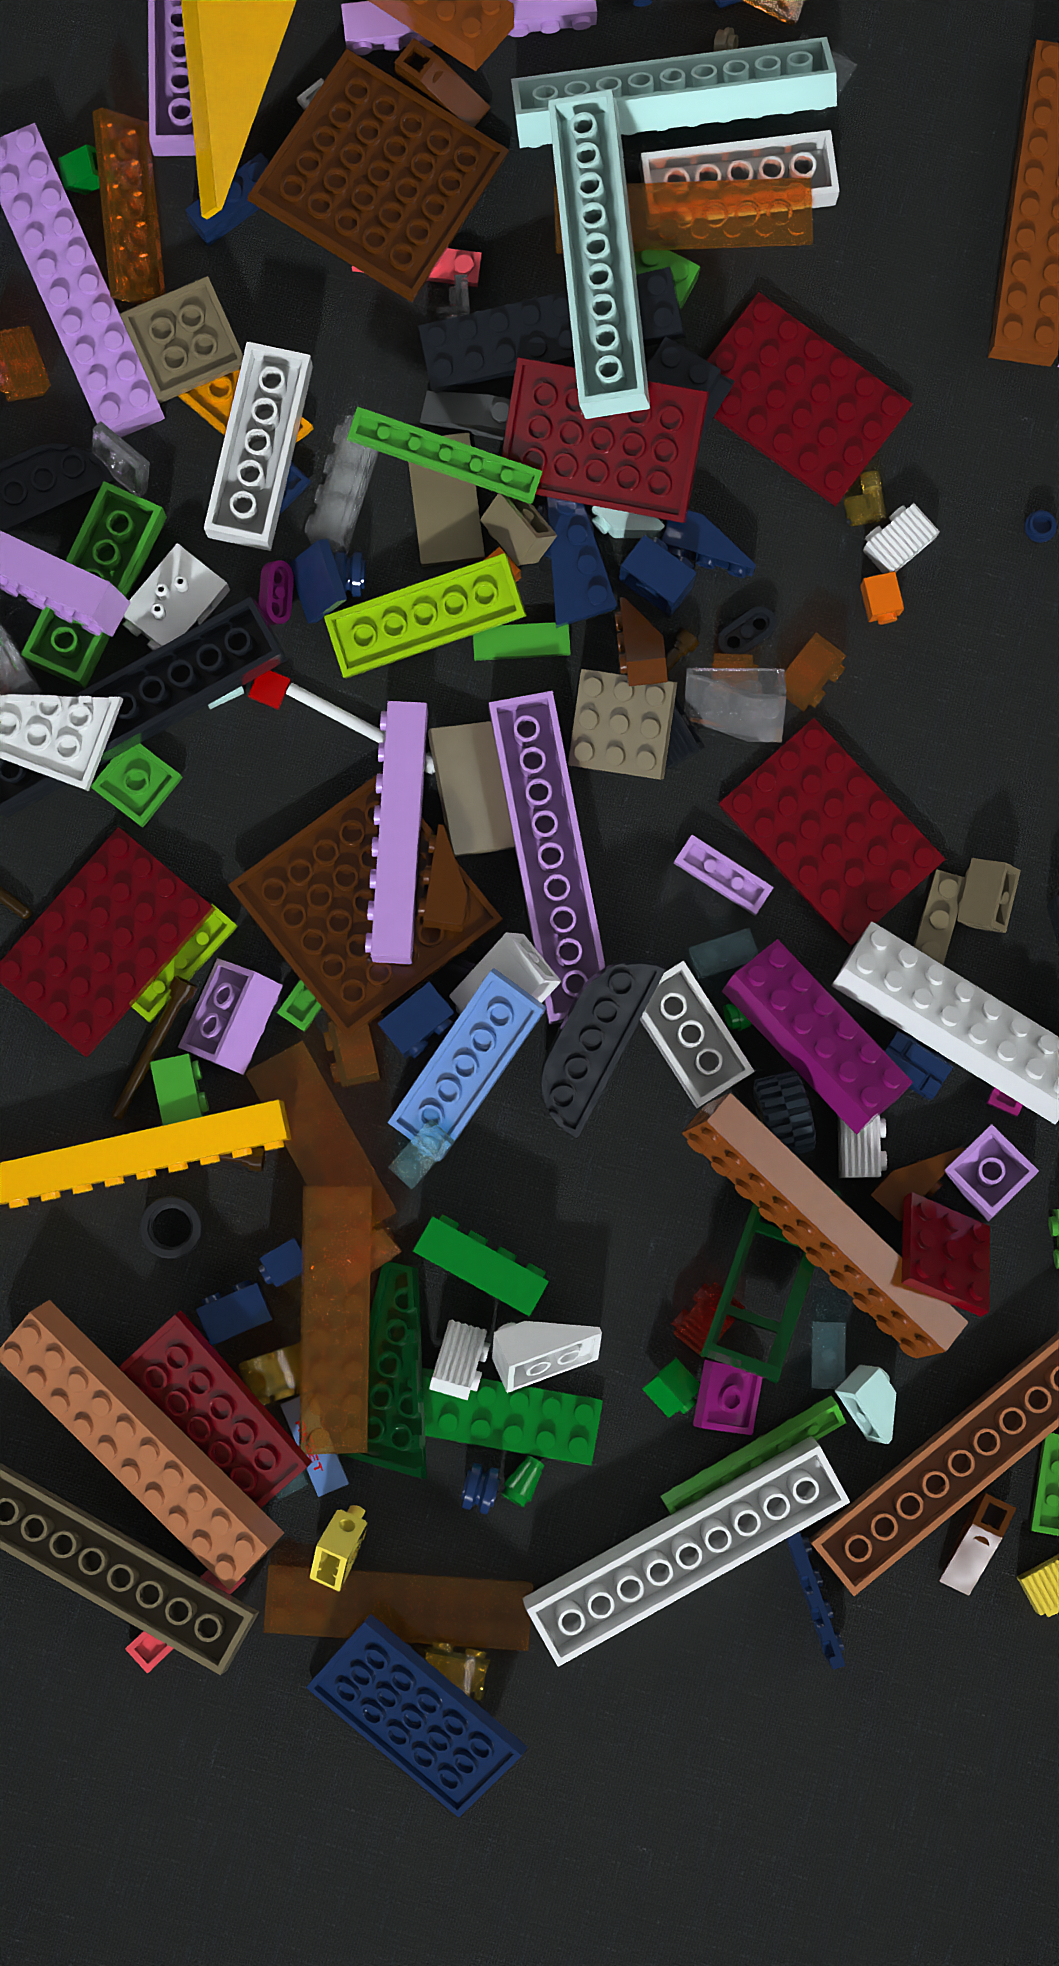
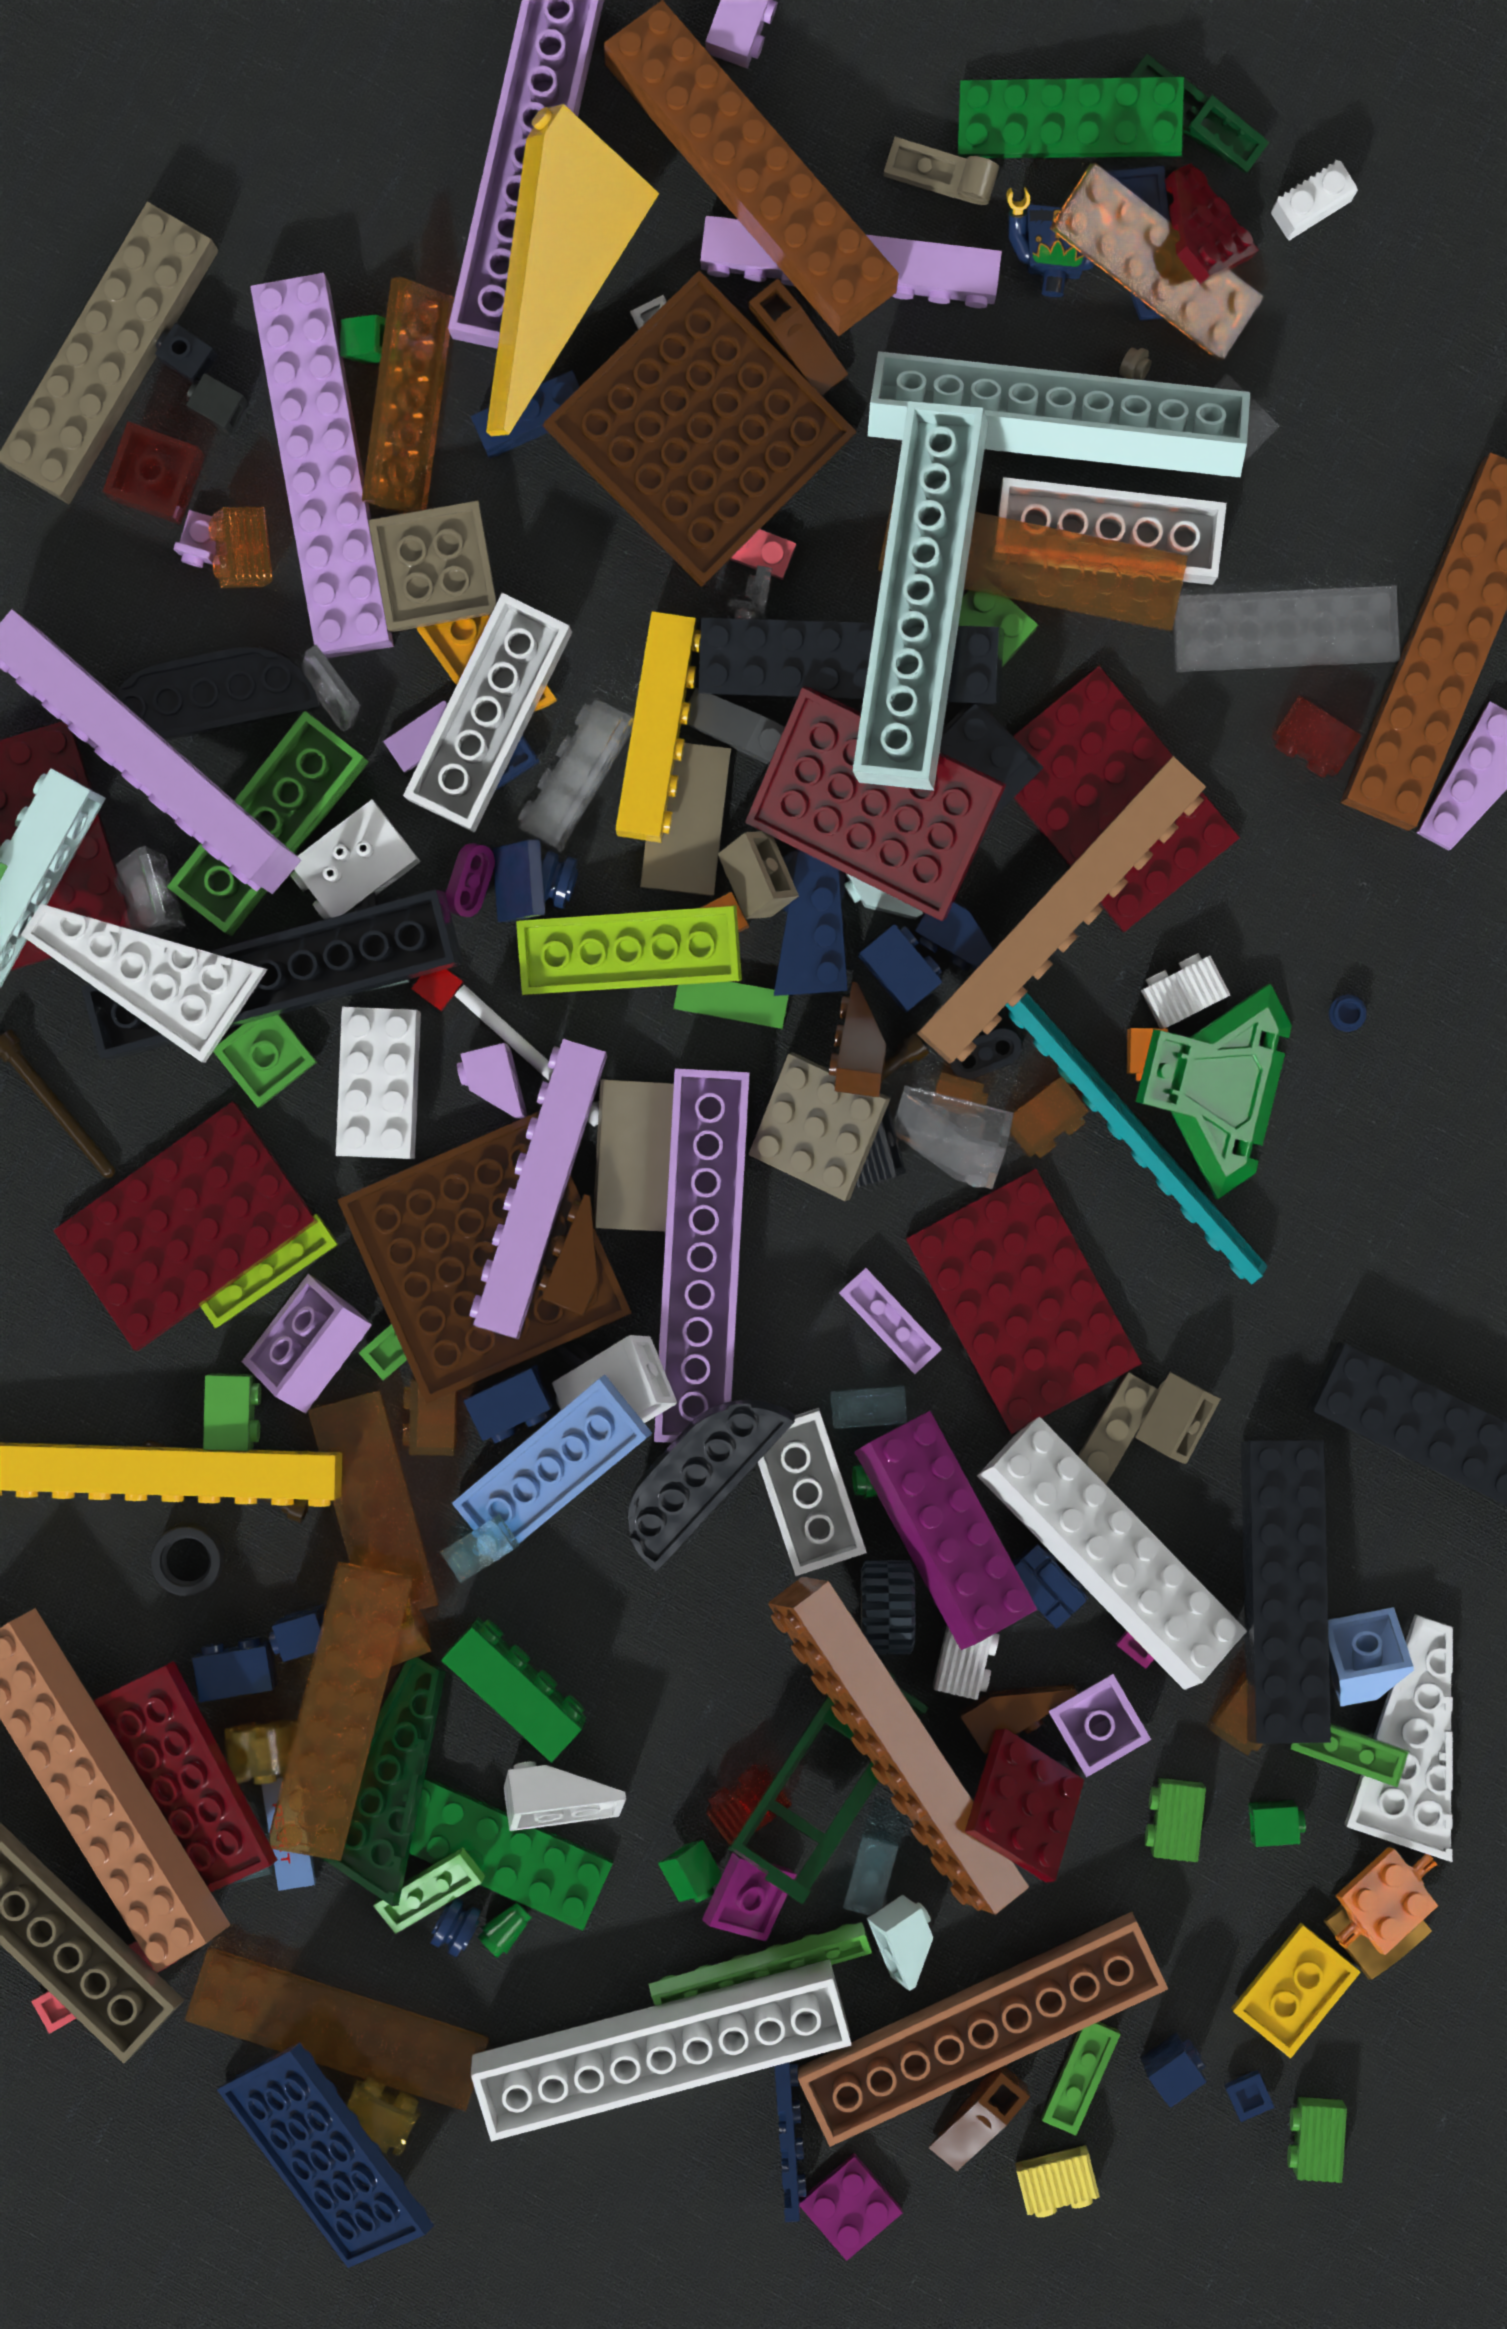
camera: 20 degrees right, 5 degrees up
dark brown piece [112,976,198,1120] -> none
light yellow torso [309,1505,368,1592] -> none
bright green plate [346,406,543,504] -> none
white brick [429,1320,490,1400] -> none
clear yellow piece [844,471,887,526] -> none
none -> white brick [336,1007,421,1159]
none -> bright green plate [373,1847,485,1934]
none -> lavender tile [383,700,447,773]
none -> lavender slope [456,1043,528,1119]
none -> yellow brick [615,611,701,843]
none -> magenta plate [800,2153,903,2261]
none -> medium nougat brick [917,756,1206,1064]
none -> teal plate [1005,993,1267,1285]
none -> green plate [1136,983,1292,1199]
none -> clear plate [1173,586,1400,672]
none -> clear red brick [1271,696,1361,778]

